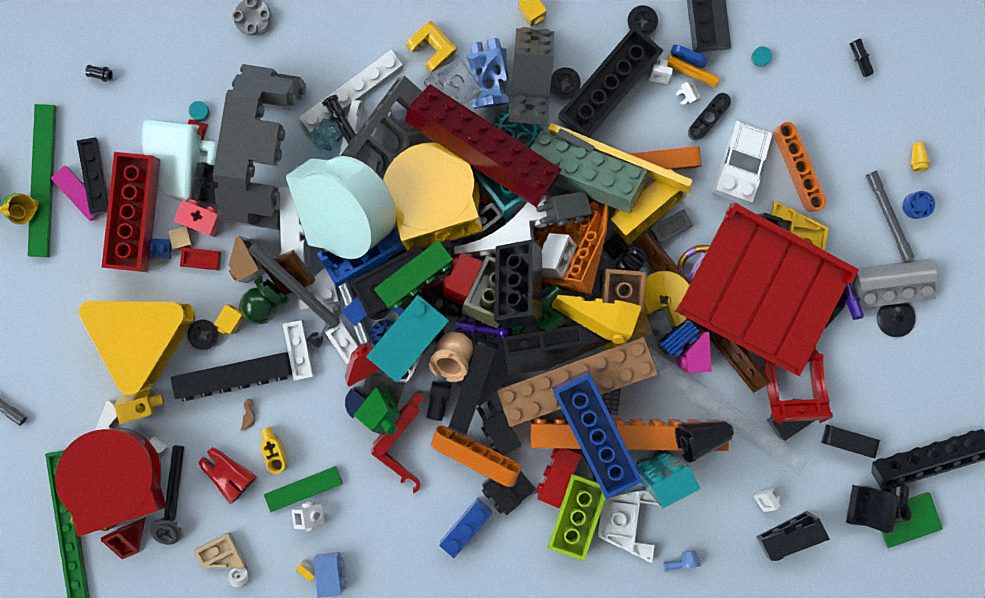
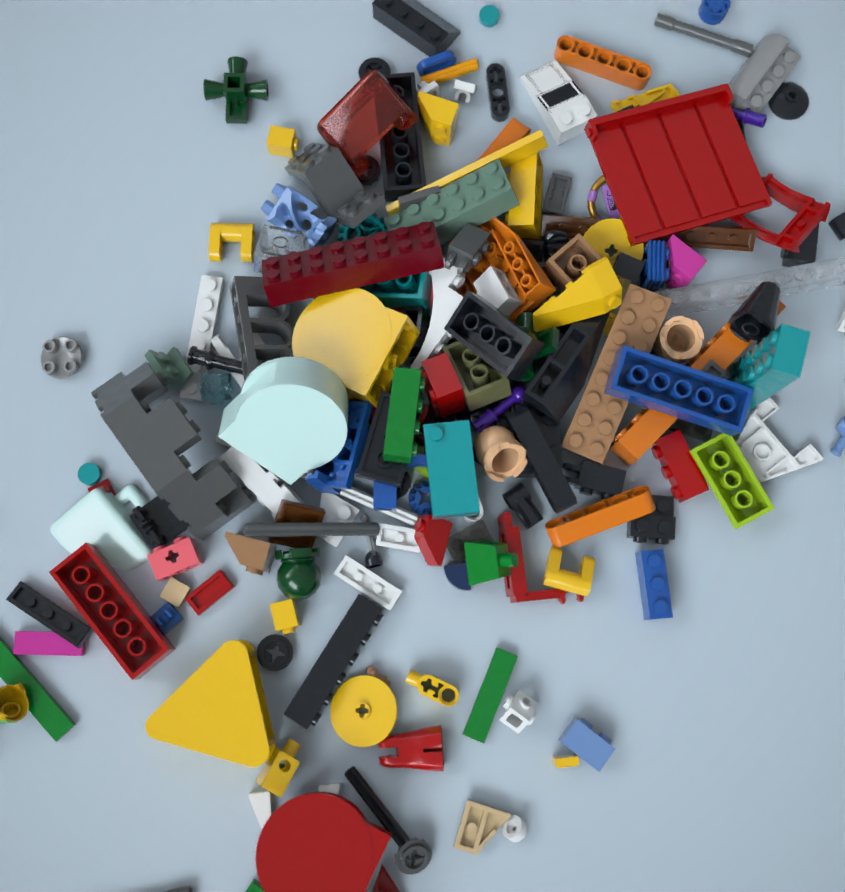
camera: 45 degrees left, 10 degrees down
none -> sand green bracket [144,347,194,390]
none -> clear red windscreen [317,70,419,178]
none -> yellow piece [330,675,398,747]
none -> yellow slope [418,91,459,147]
none -> yellow connector [543,546,595,597]
none -> light nougat tile [653,316,704,363]
none -> dark grey tile [700,360,728,378]

